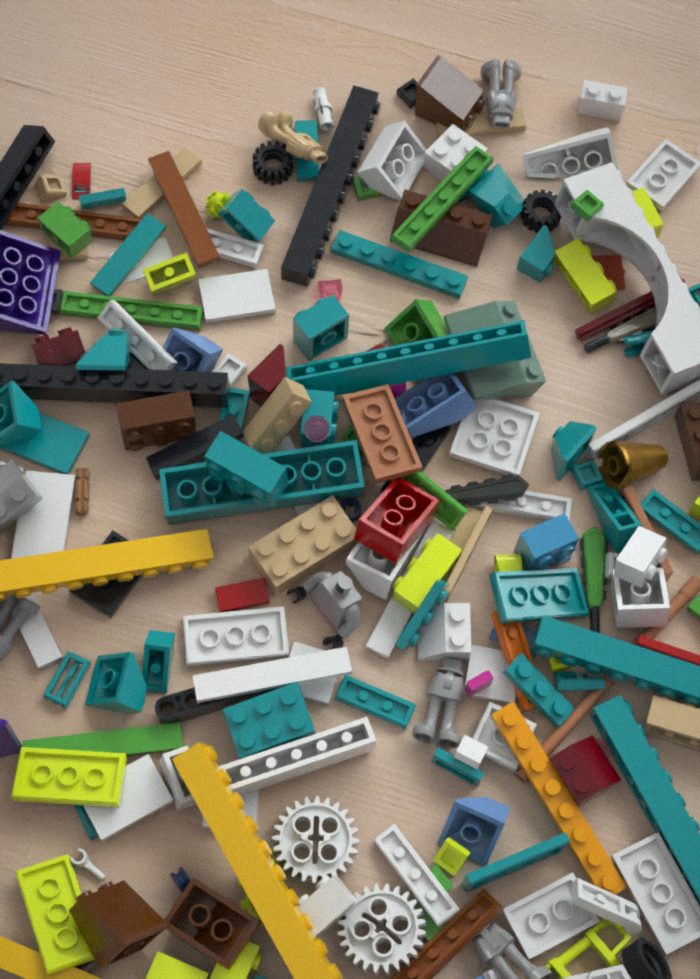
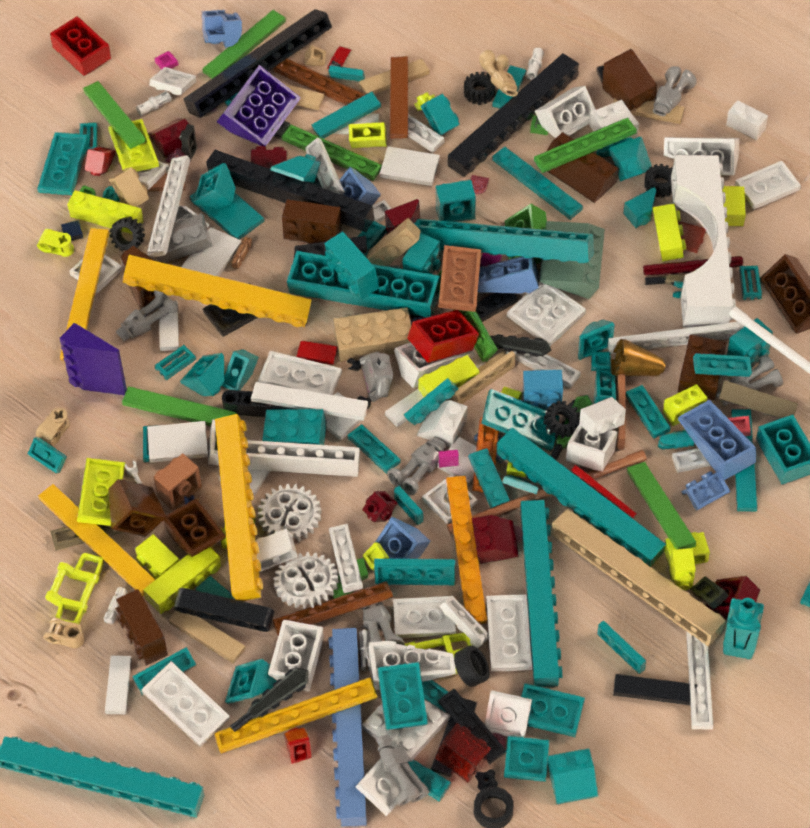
camera: 30 degrees right, 10 degrees down
neon yellow tile [11,747,127,808] -> none
bright green brick [38,201,93,258] -> none
clear pink tile [304,416,329,442] -> none
white tile [454,735,488,769] -> none
bright green tile [570,190,604,222] -> none
none -> nougat brick [153,453,202,511]
none -> dark red brick [362,491,398,522]
none -> black tyre [543,401,580,438]

